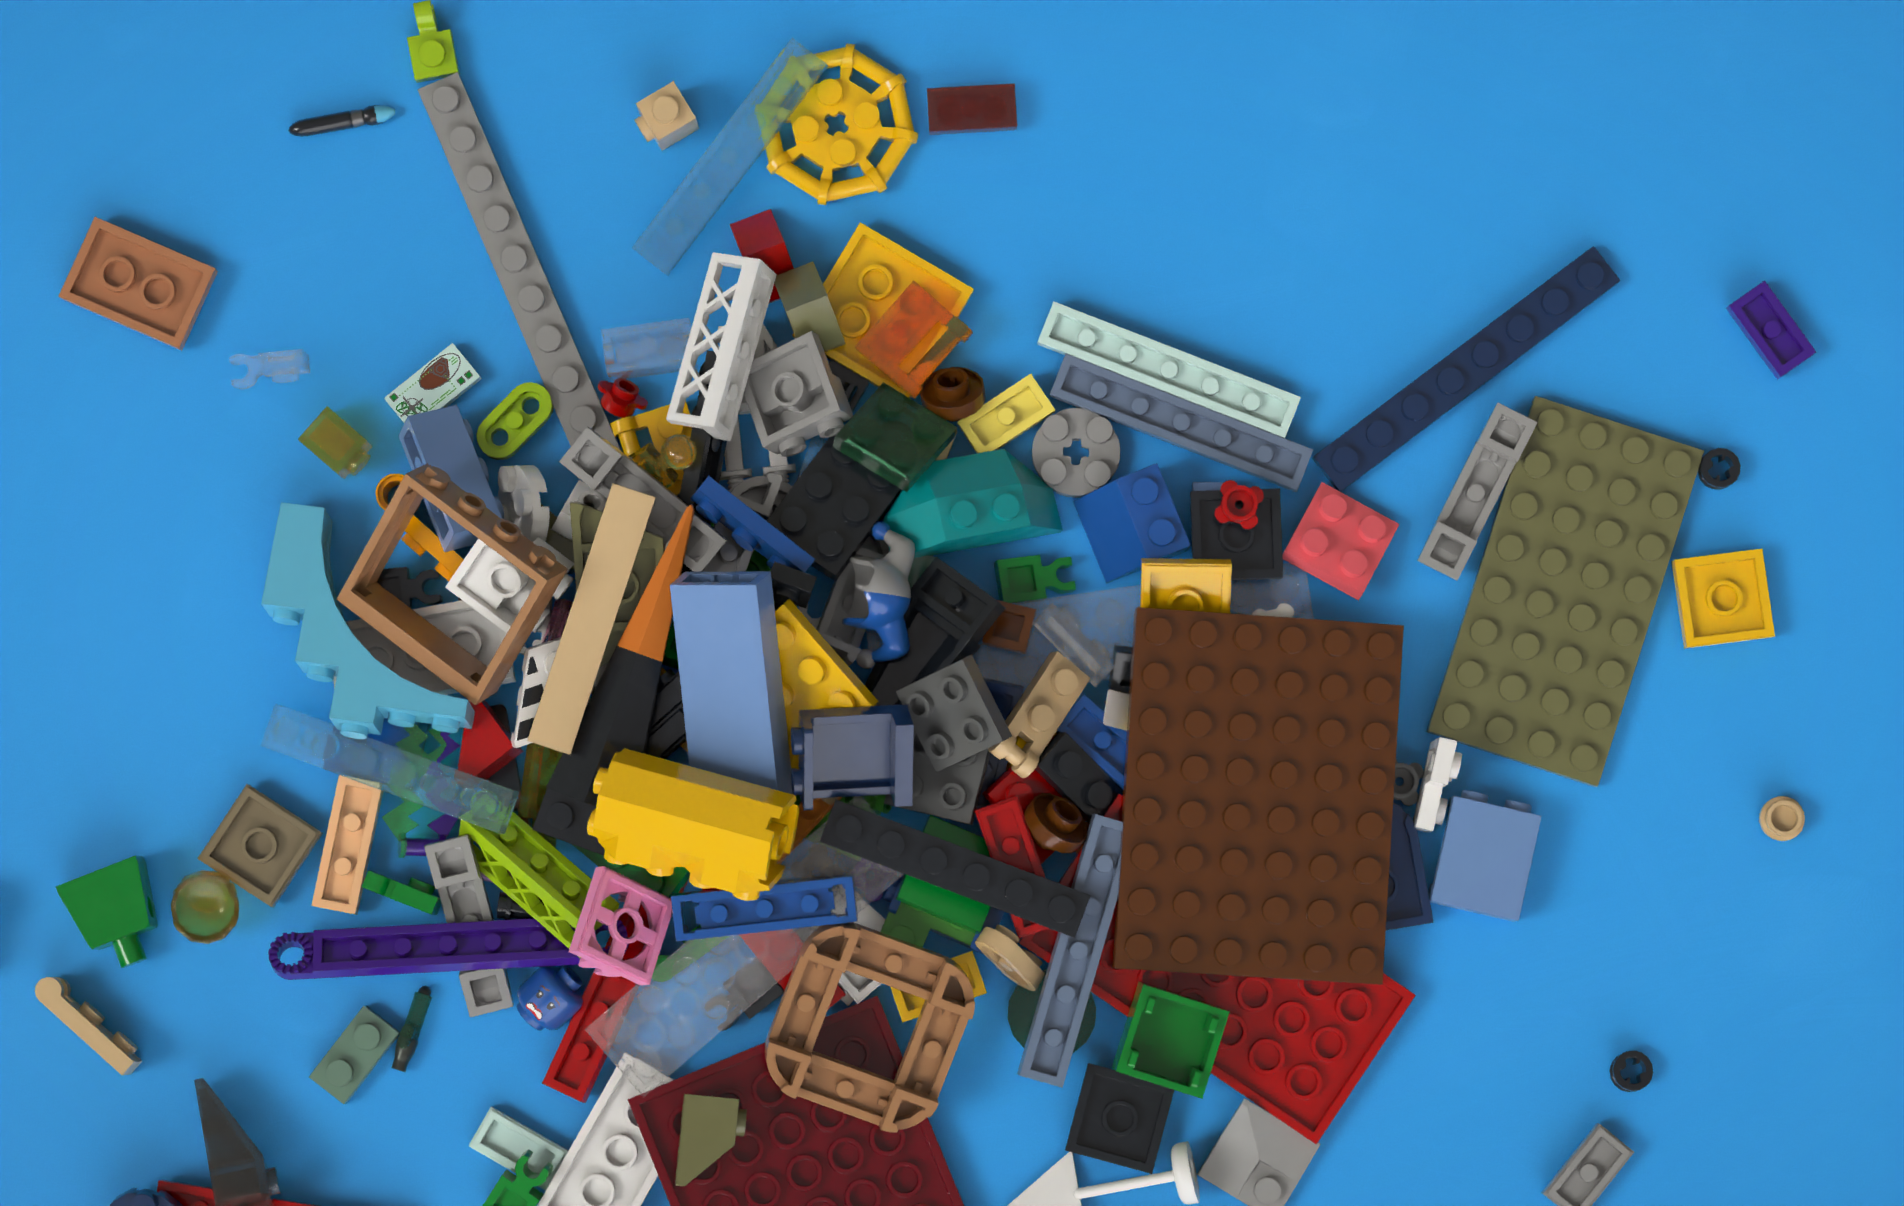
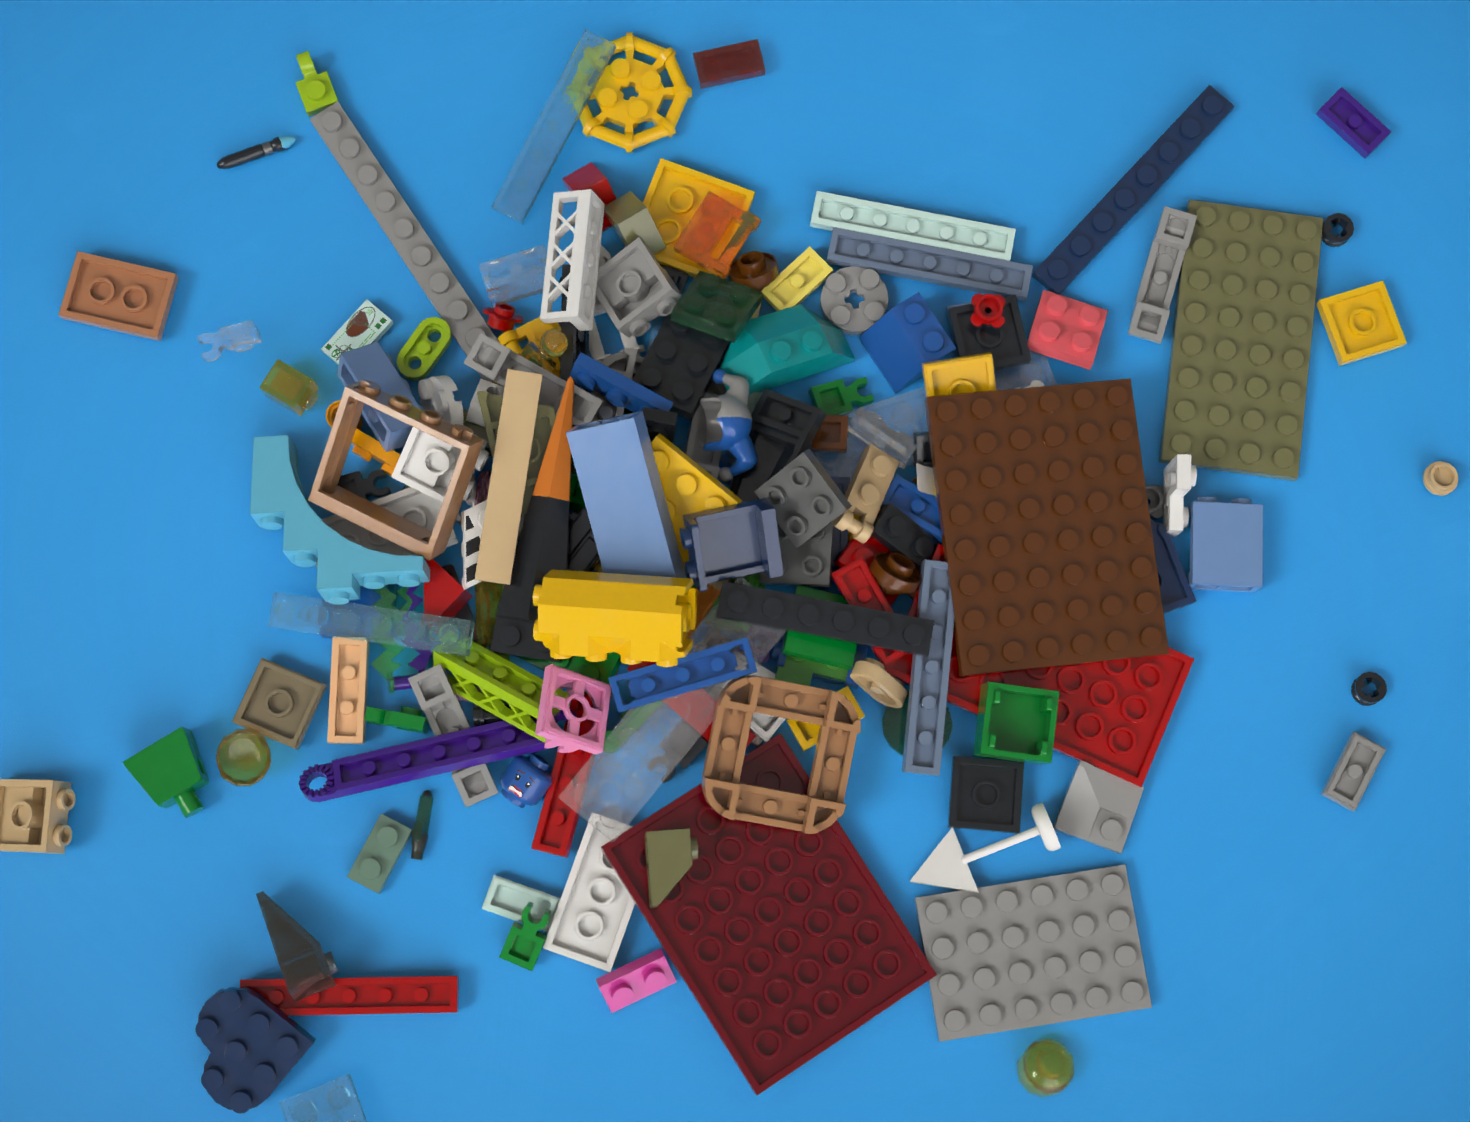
camera: 15 degrees left, 5 degrees down
tan plate [35,977,142,1075] -> none
tan brick [634,81,699,151] -> none

